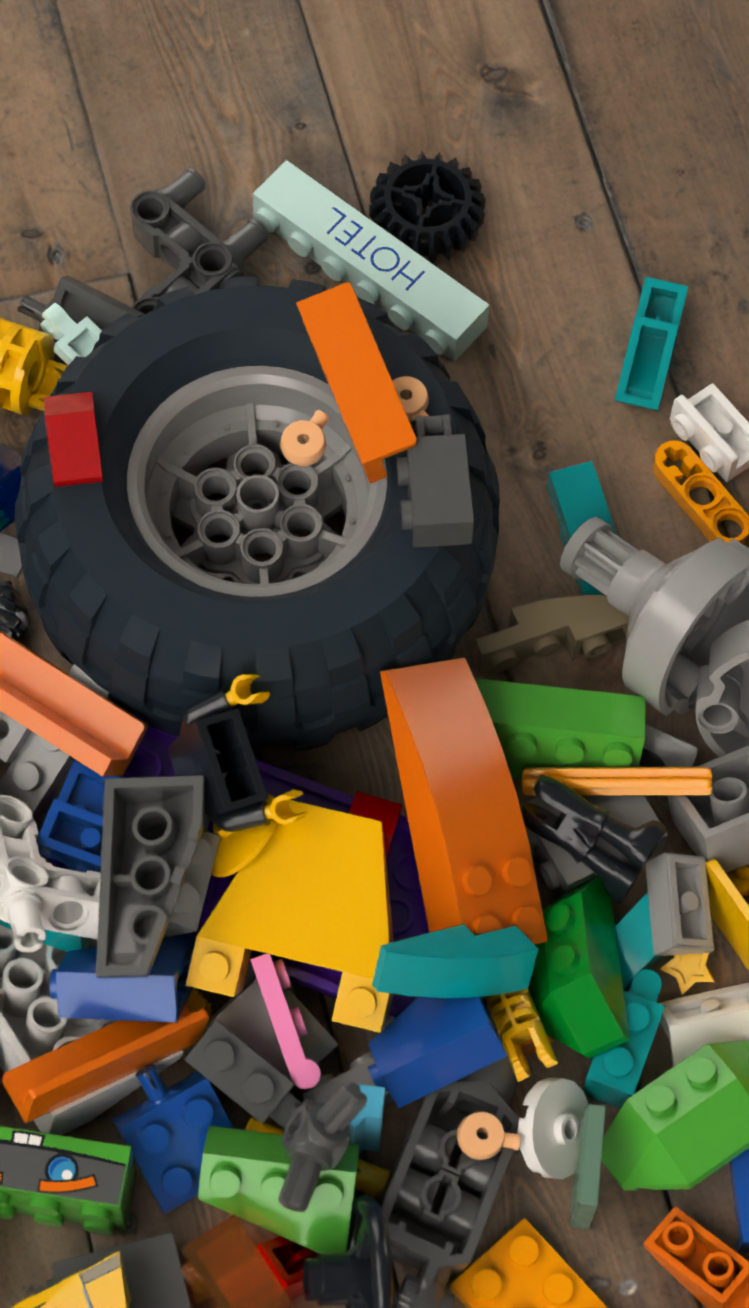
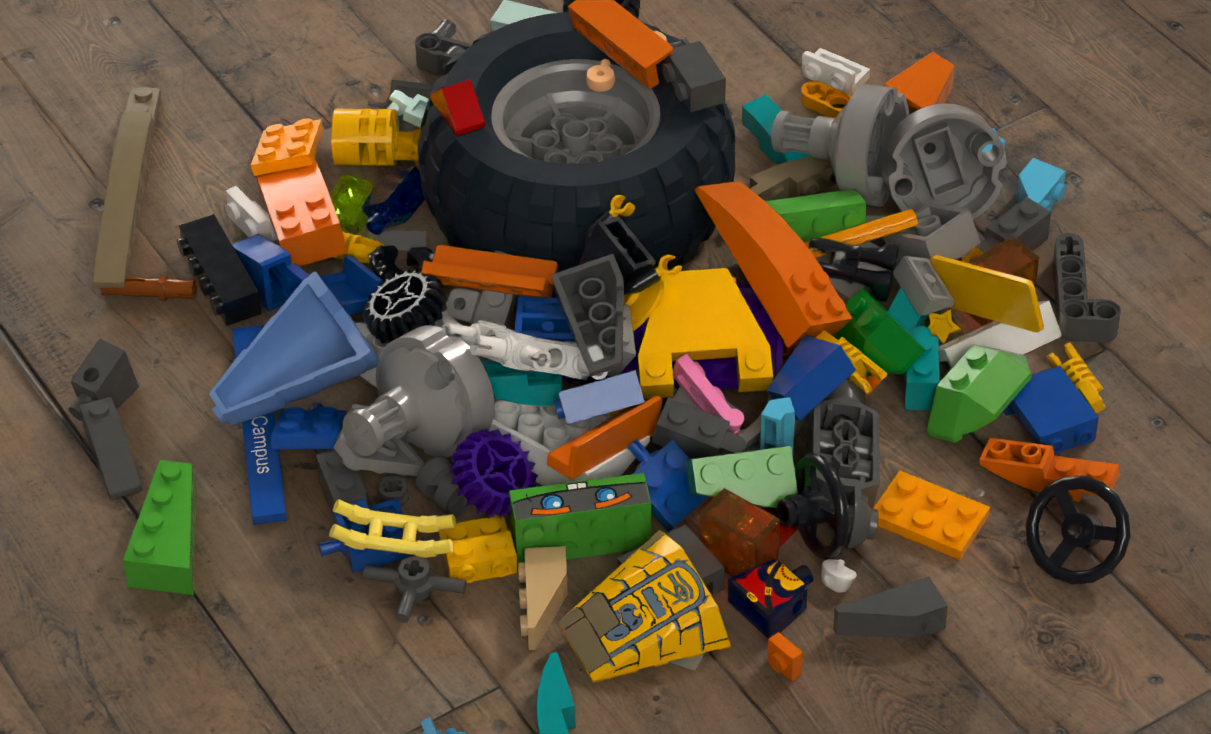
camera: 15 degrees left, 20 degrees down
dark grey bush [278,1083,367,1212] -> none
teal slope [372,924,538,998] -> none
light nougat piece [457,1112,521,1160] -> none
white plate [518,1077,589,1179] -> none
sand green tile [569,1104,606,1230] -> none
teal slope [614,277,689,412] -> none

